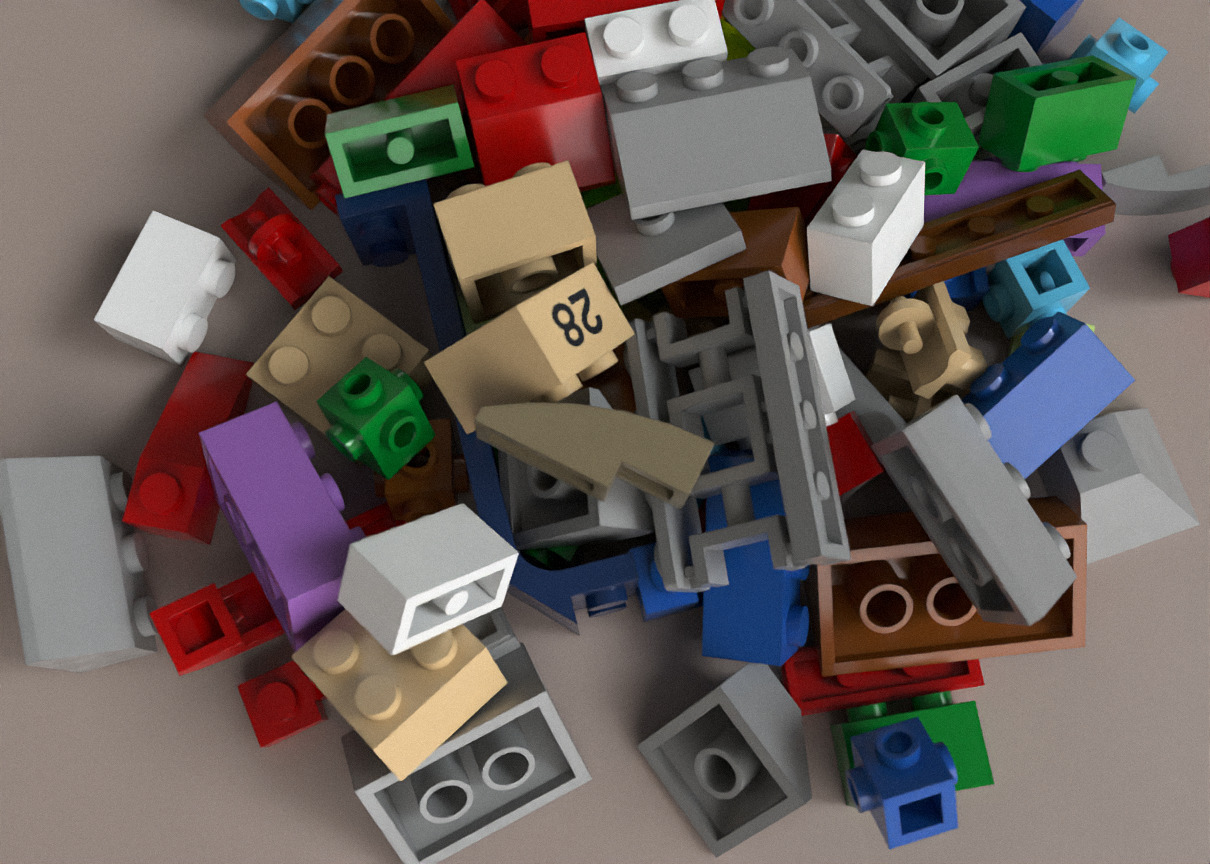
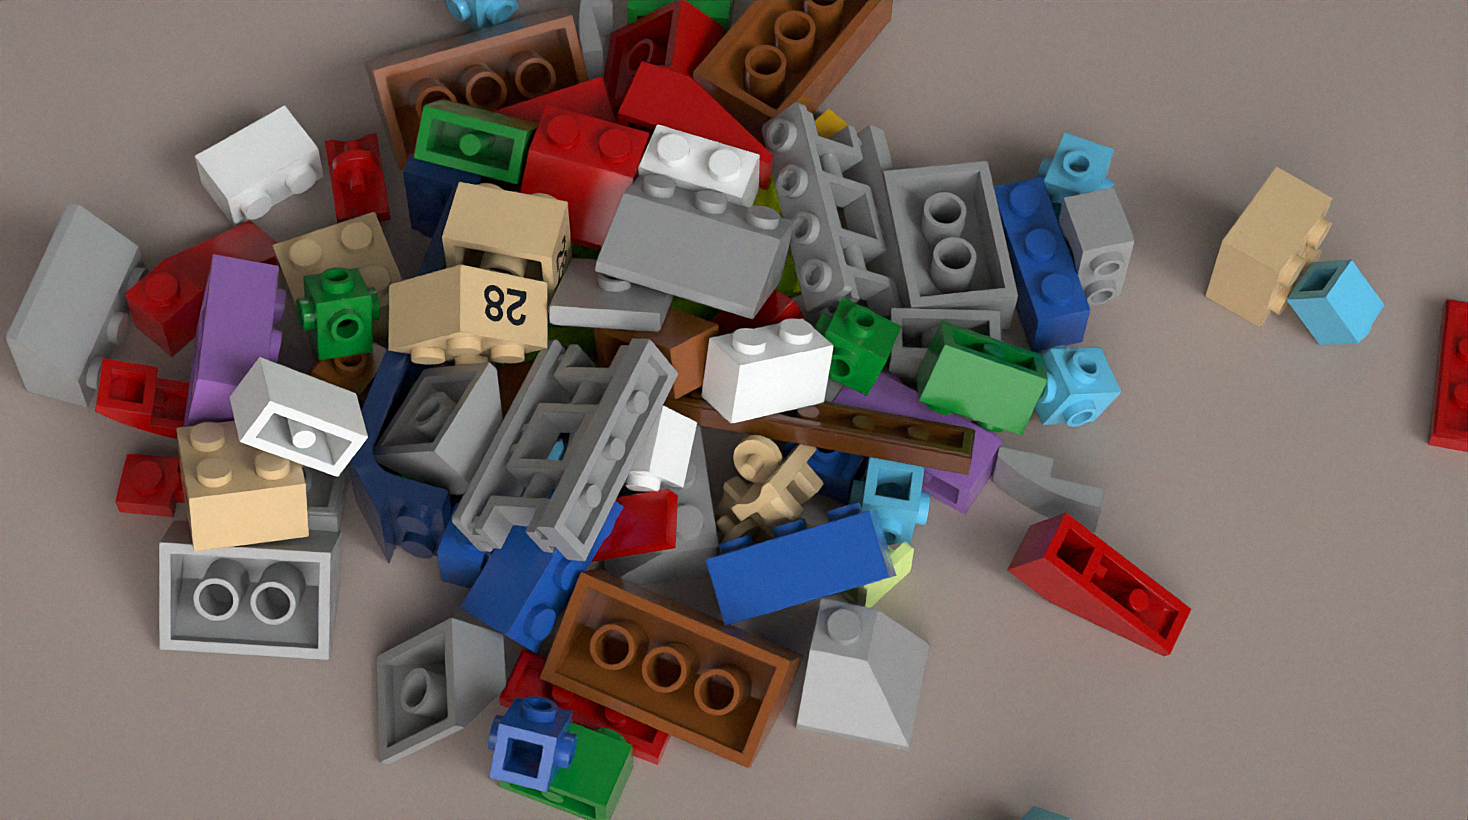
camera: 30 degrees right, 15 degrees down
dark tan slope [474,402,715,509] -> none
light grey slope [870,394,1077,626] -> none

